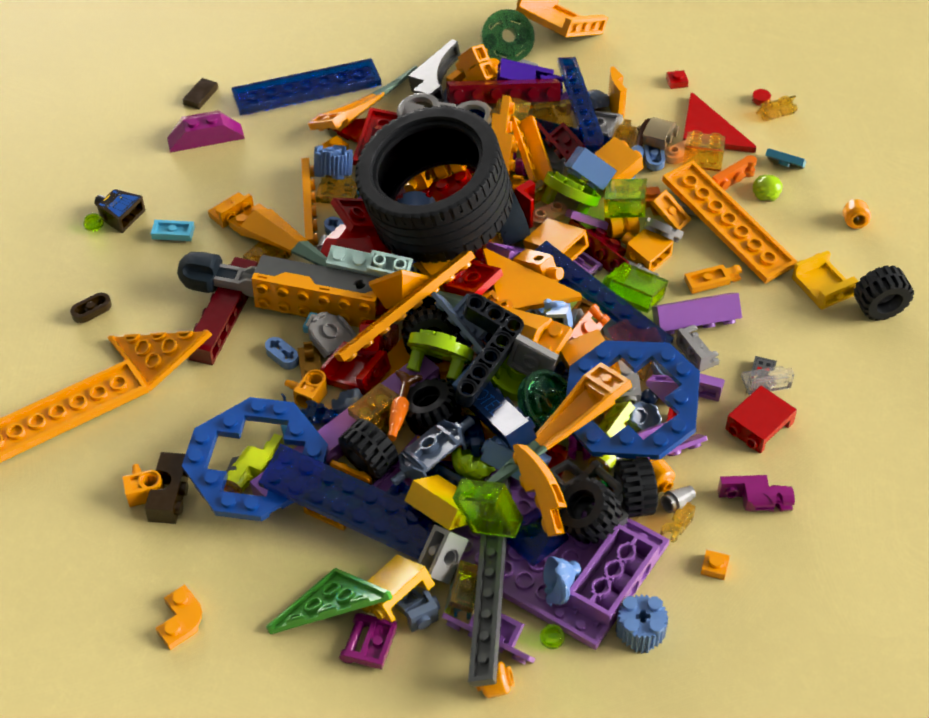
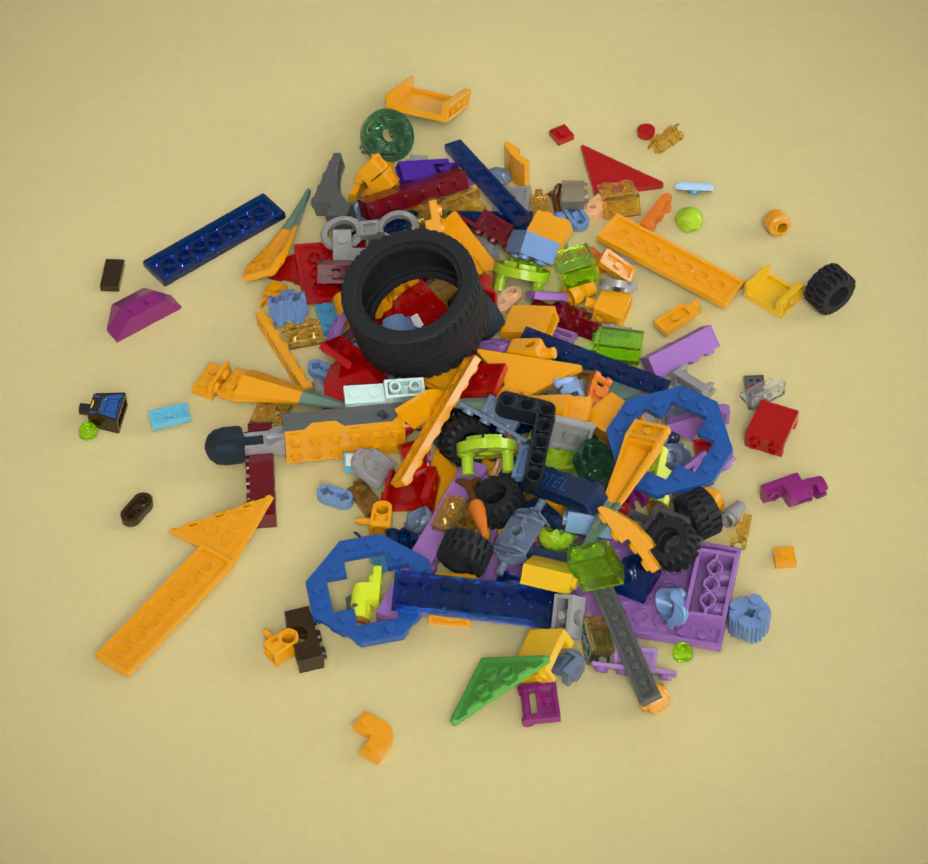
camera: 20 degrees left, 0 degrees up
clear pink tile [607,319,663,342] -> none

